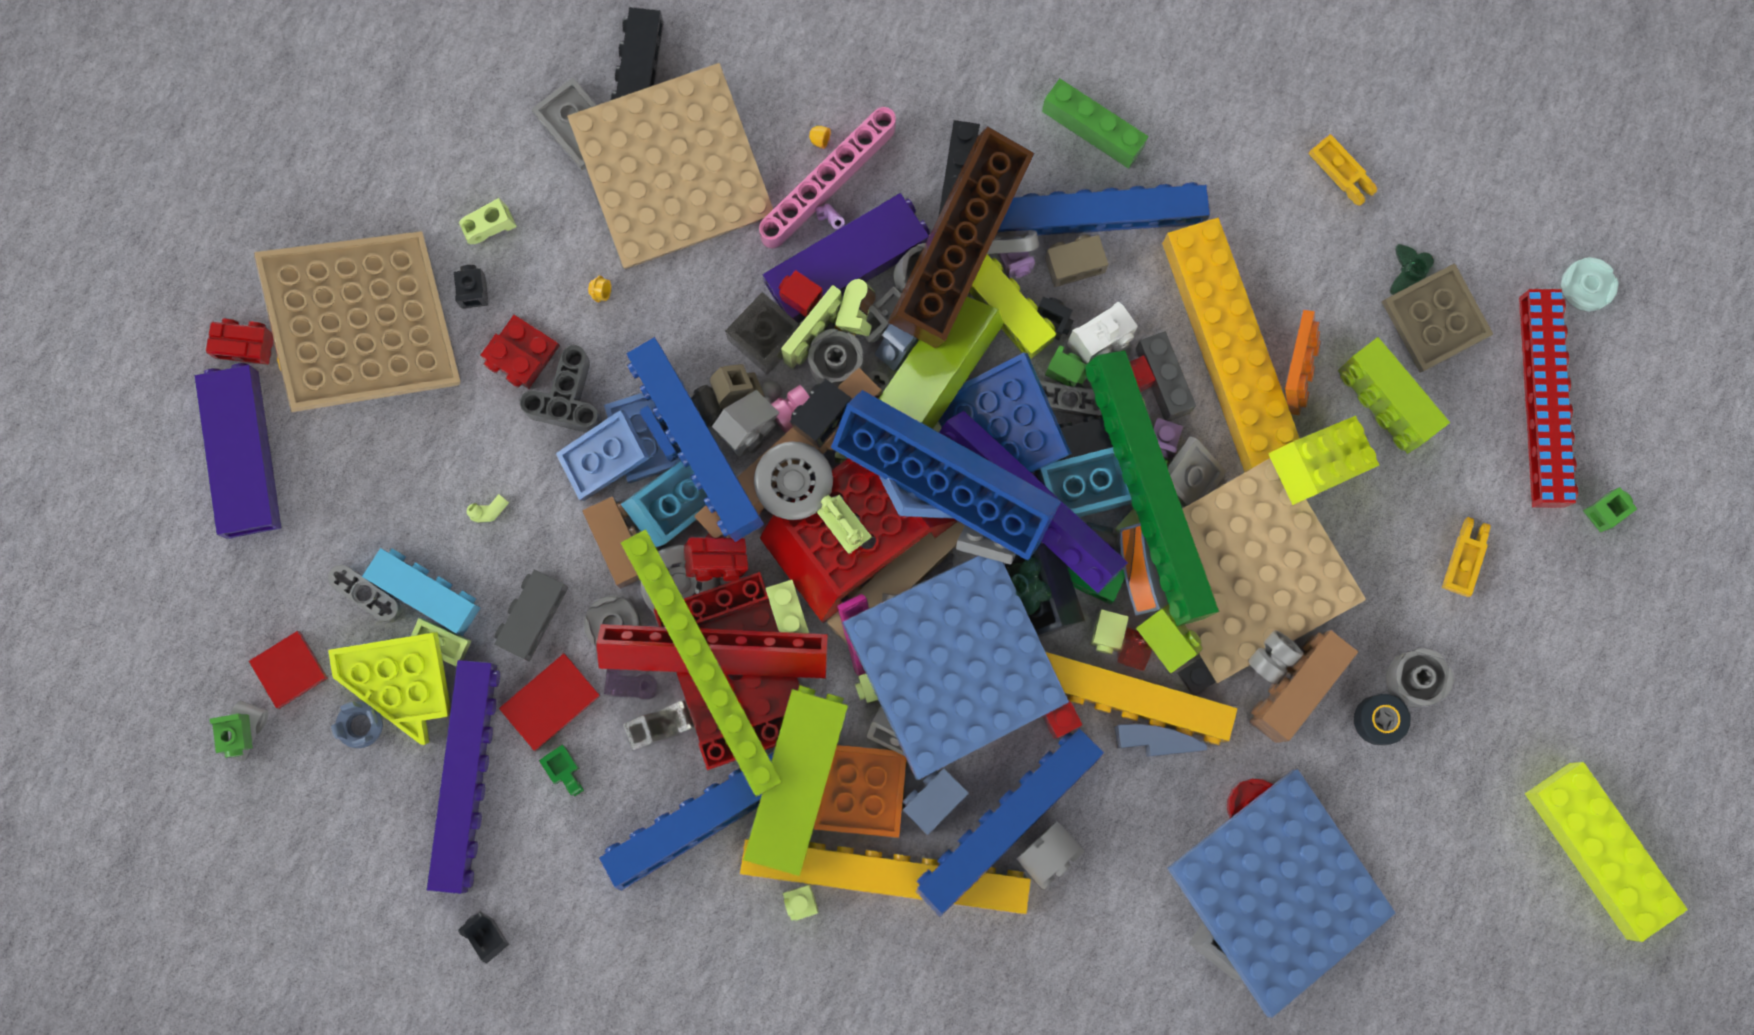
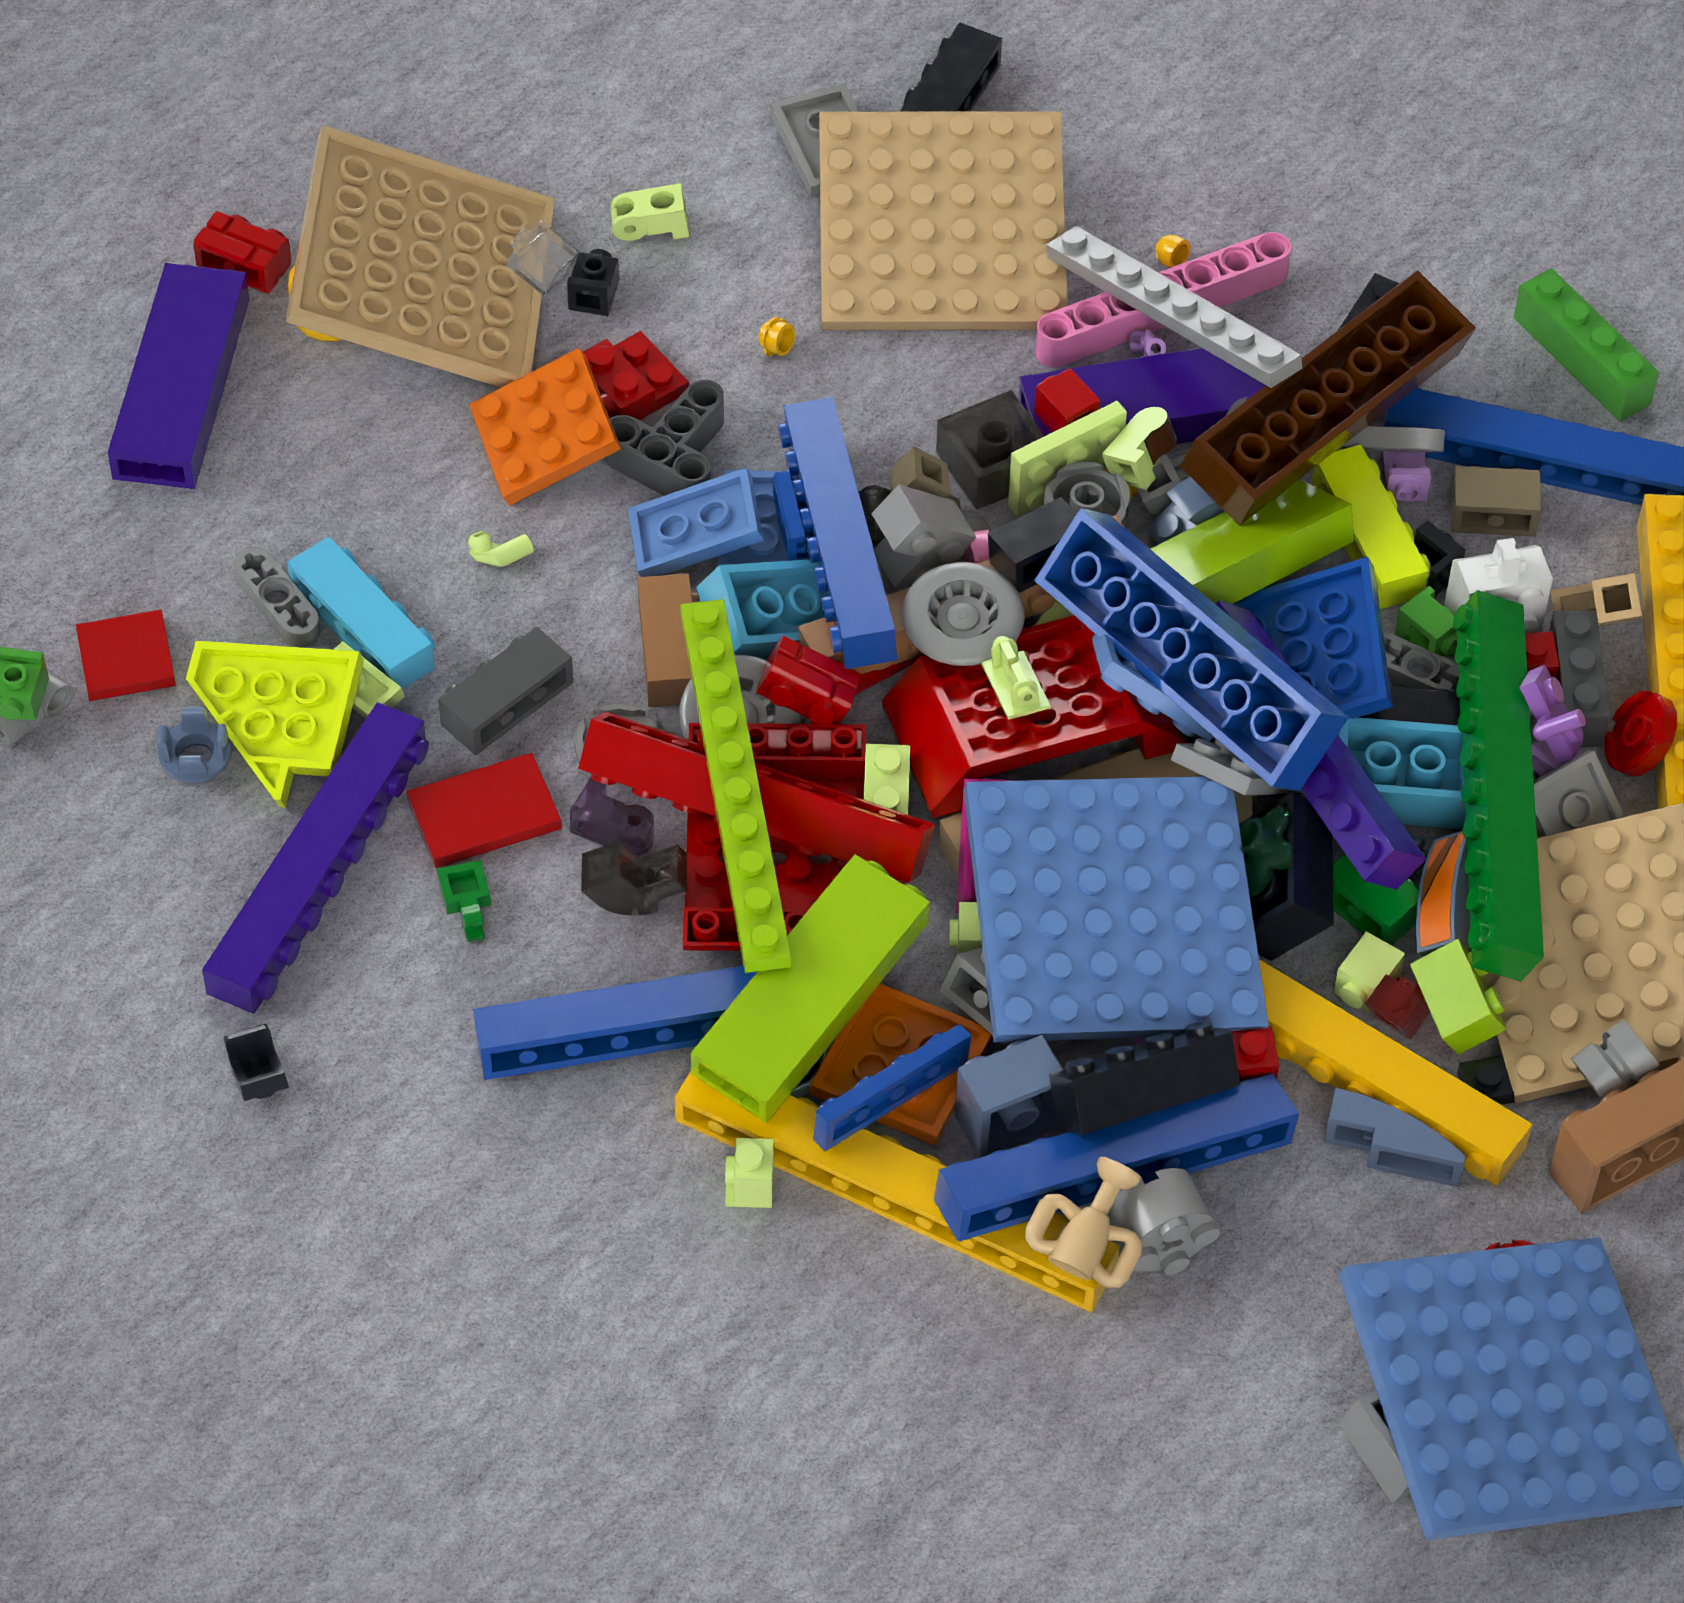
camera: 20 degrees right, 25 degrees down
none -> orange plate [469,348,621,506]
none -> clear brick [506,220,580,296]
none -> blue plate [813,1024,971,1151]
none -> tan piece [1025,1156,1142,1288]
none -> light grey plate [1046,226,1302,388]
none -> black brick [1049,1022,1241,1135]
none -> medium lavender plate [1519,665,1586,764]
none -> tan brick [1550,573,1643,627]
none -> red tile [1604,690,1677,777]

